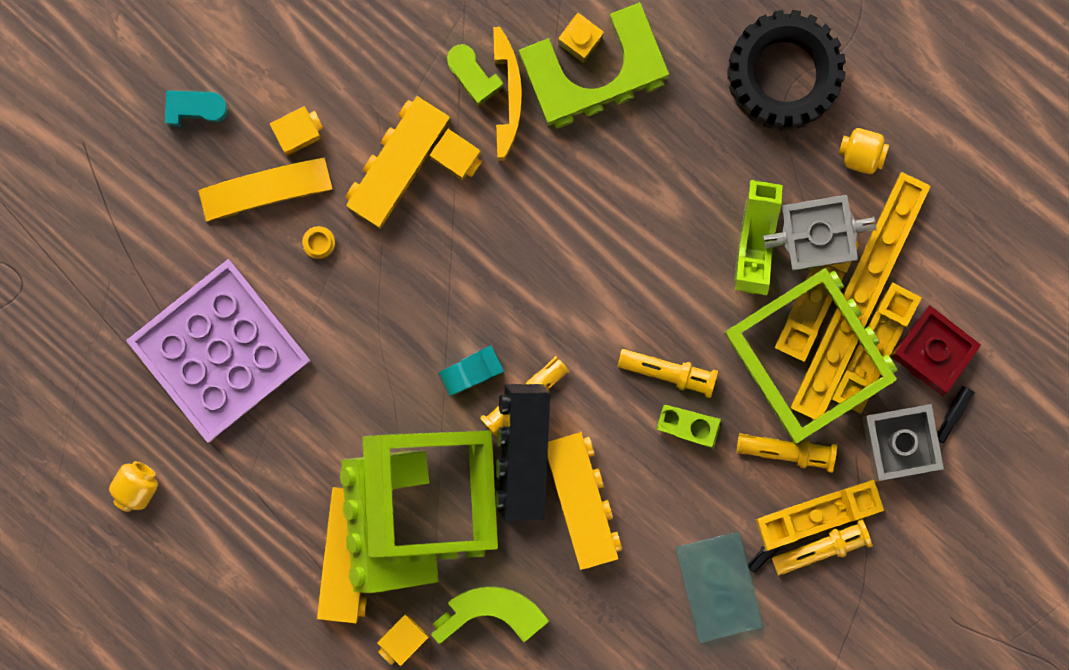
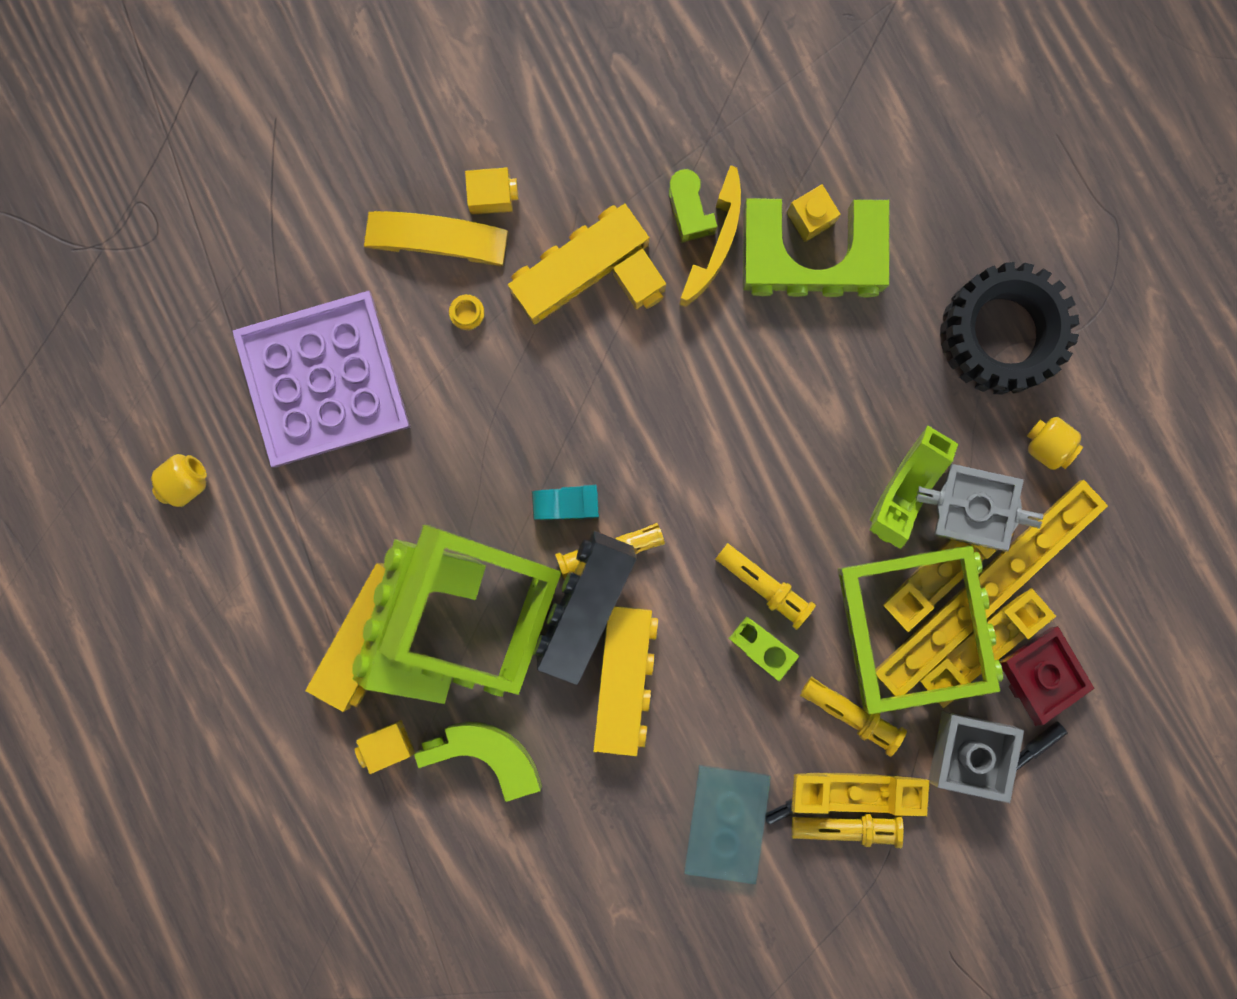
camera: 25 degrees right, 0 degrees up
teal leg [165,90,229,127] -> none

